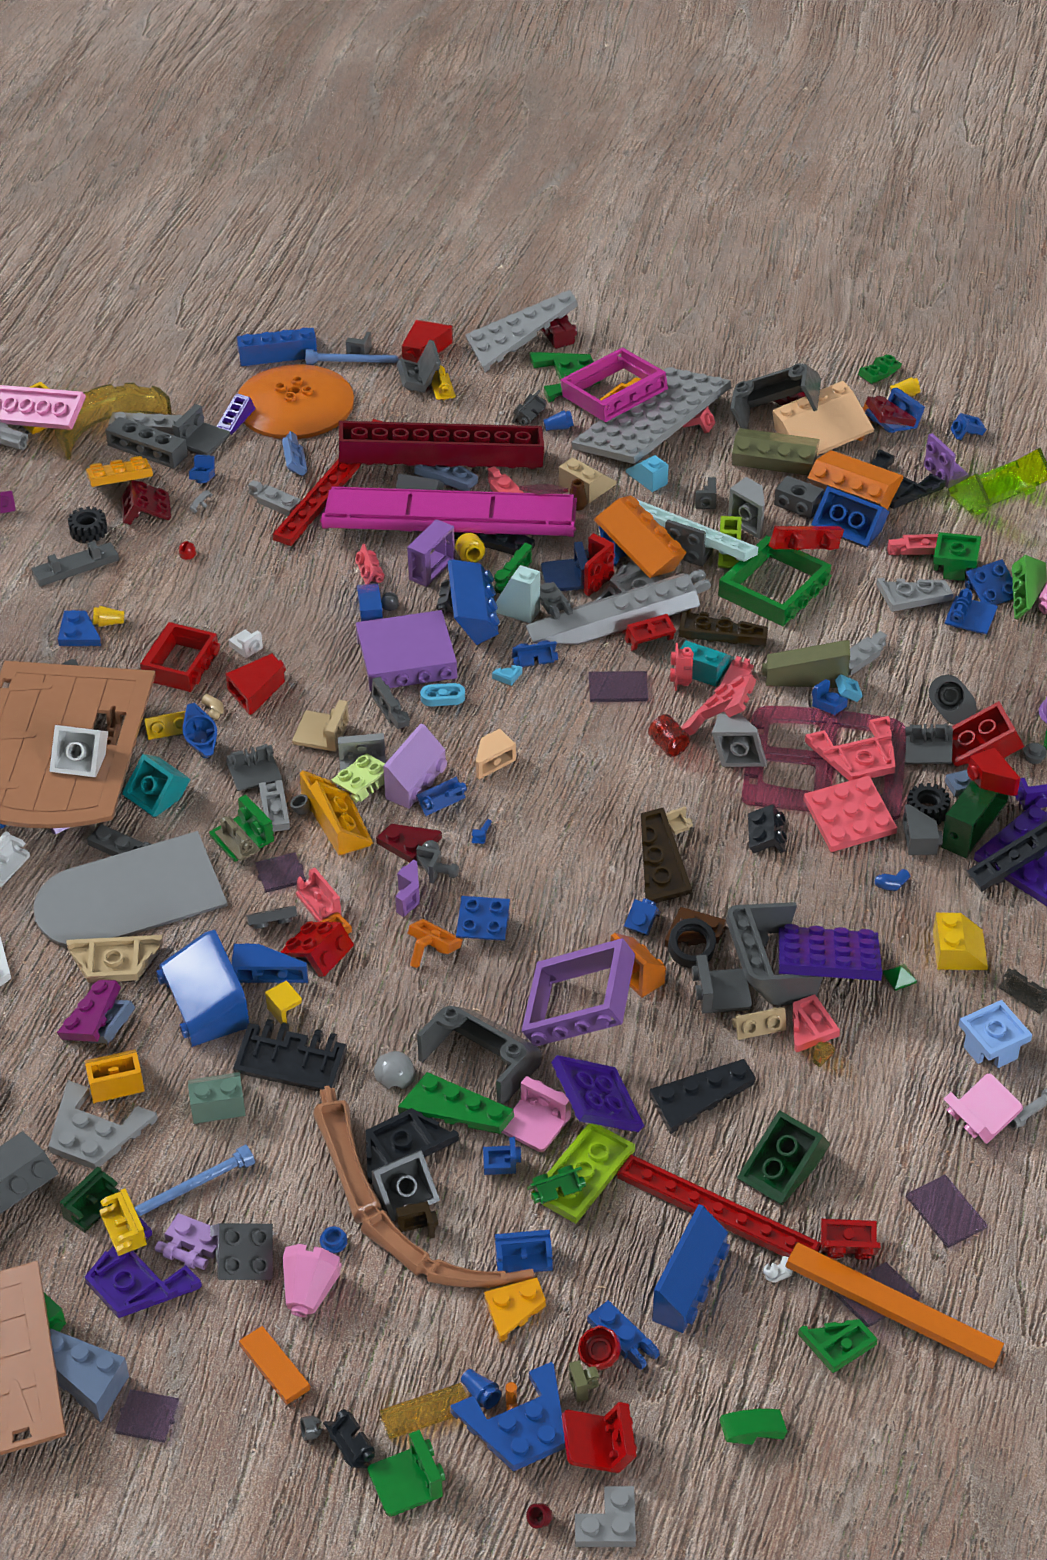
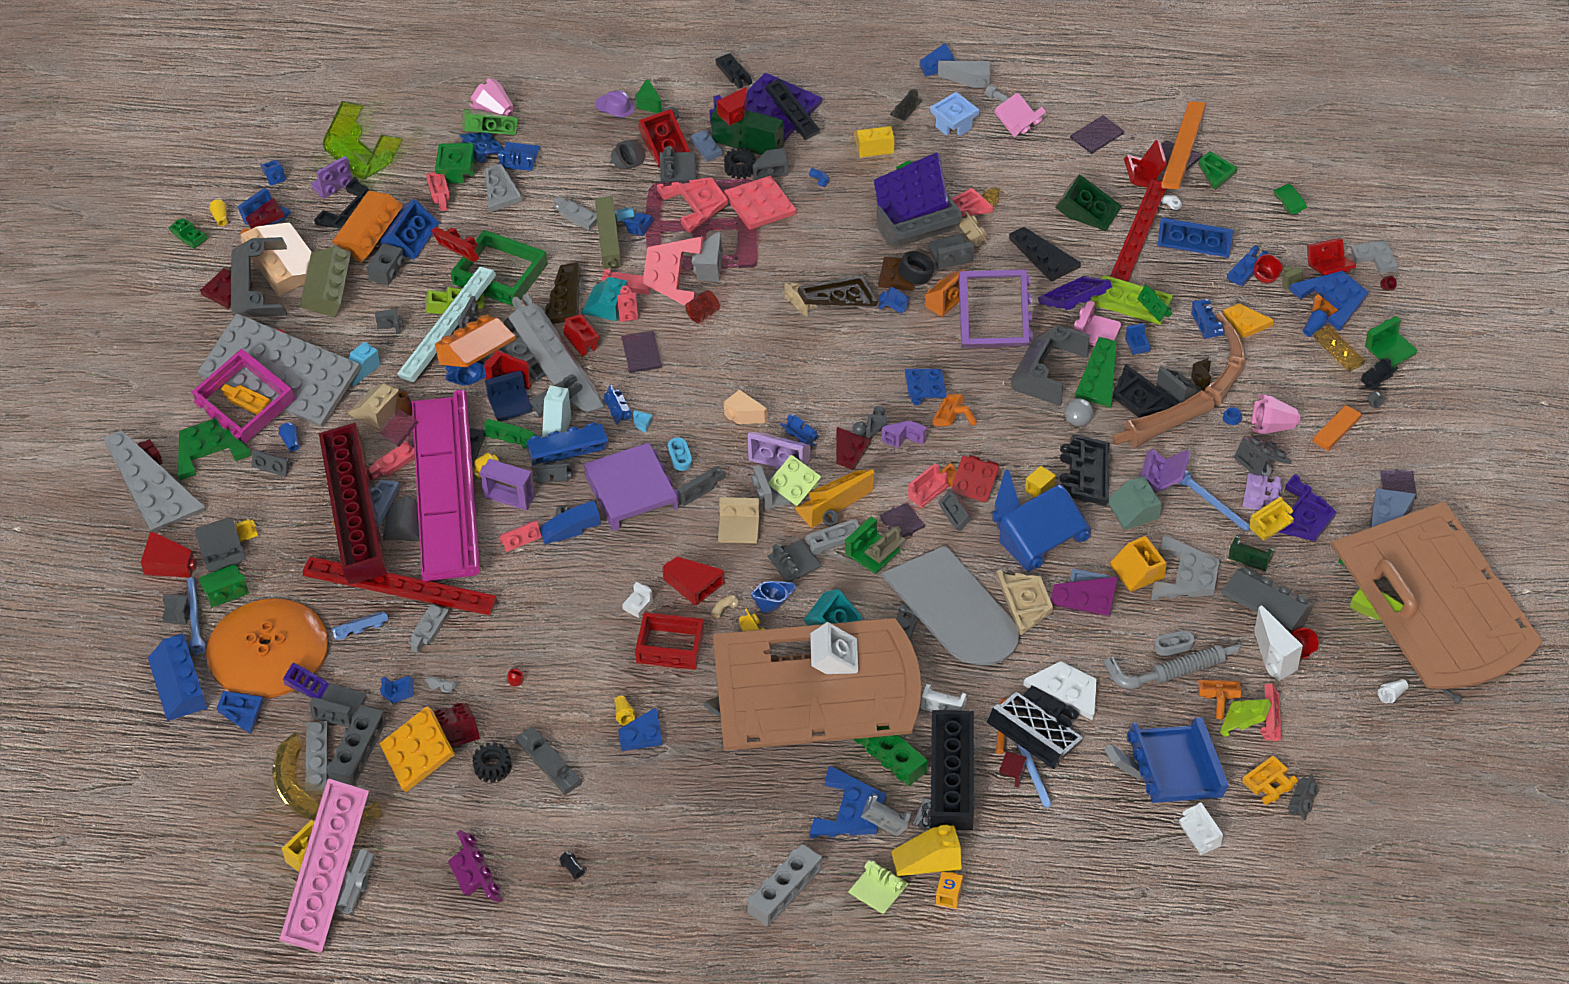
camera: 100 degrees left, 5 degrees up
blue hand [472,819,492,844] -> none
light grey slope [728,477,765,539] -> none
black bracket [748,804,787,853] -> none
none -> green bracket [199,565,249,608]
none -> blue wing [217,691,264,734]
none -> medium lavender bracket [1140,449,1190,493]

